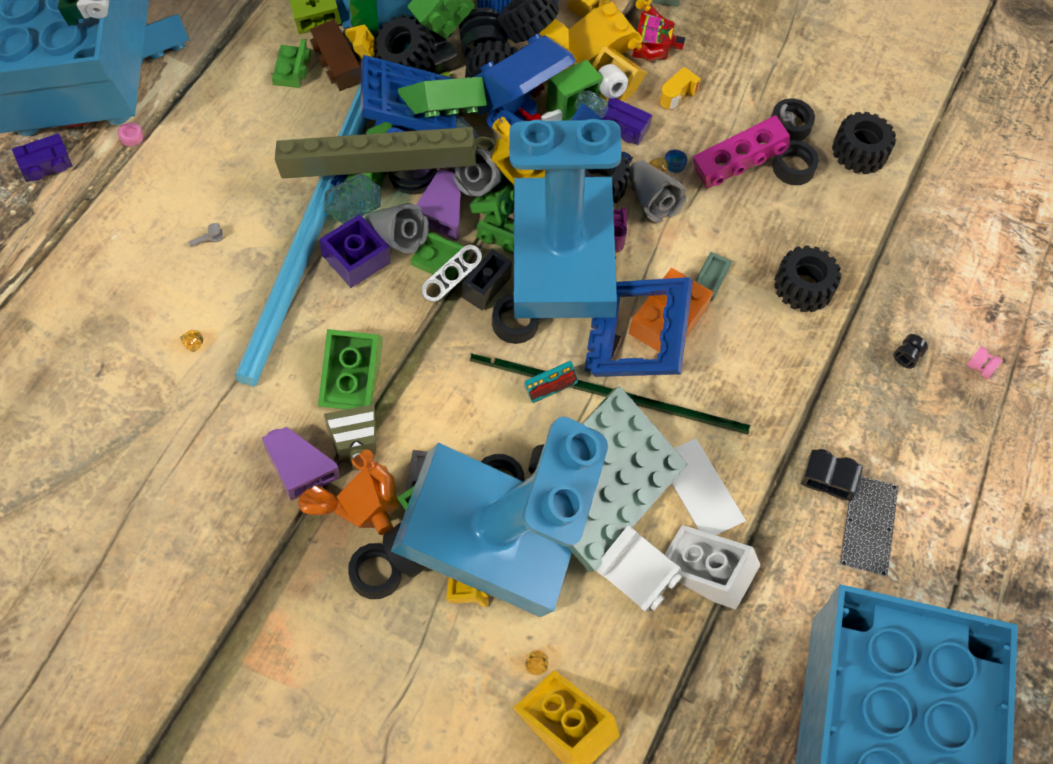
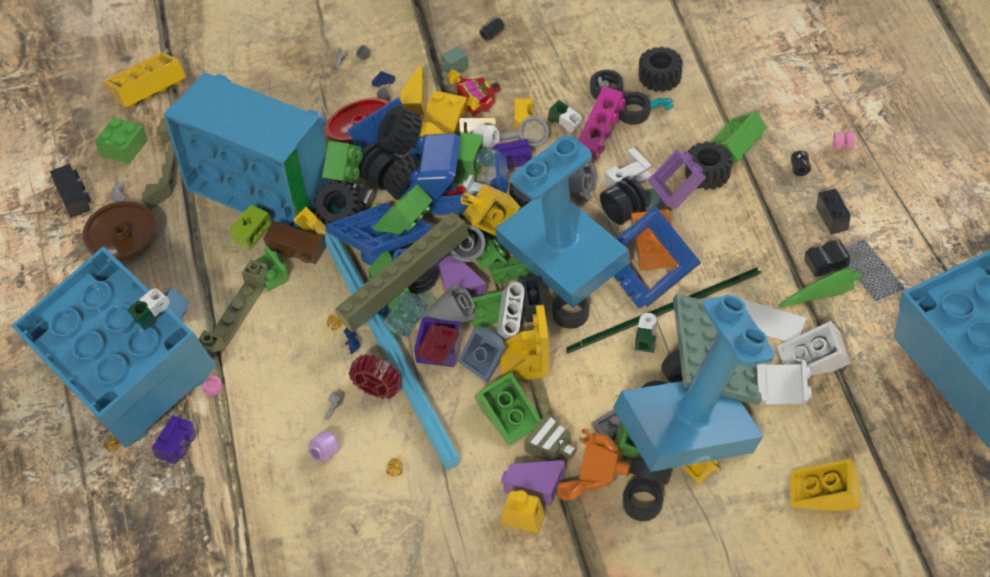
camera: 30 degrees left, 10 degrees down
slope [524,361,578,403] -> none
clear yellow hinge [525,650,549,675] -> none
none -> olive slope [198,259,268,353]
none -> lavender head [309,431,339,462]
none -> clear blue piece [343,327,360,354]
none -> dark red gear [348,354,402,399]
none -> dark red plate [417,323,459,366]
none -> sand blue slope [458,327,506,382]
none -> piece [499,116,549,148]
none -> yellow bracket [500,305,550,381]
none -> yellow torso [500,490,545,534]
none -> leg [548,100,583,132]
none -> black wheel [599,176,649,225]
none -> white piece [605,147,652,187]
none -> dark green leg [635,313,657,353]
none -> medium lavender window [647,149,706,209]
none -> teal arm [650,98,674,110]
none -> bright green slope [709,111,767,163]
none -> bright green piece [779,267,861,307]
none -> black brick [816,188,851,234]

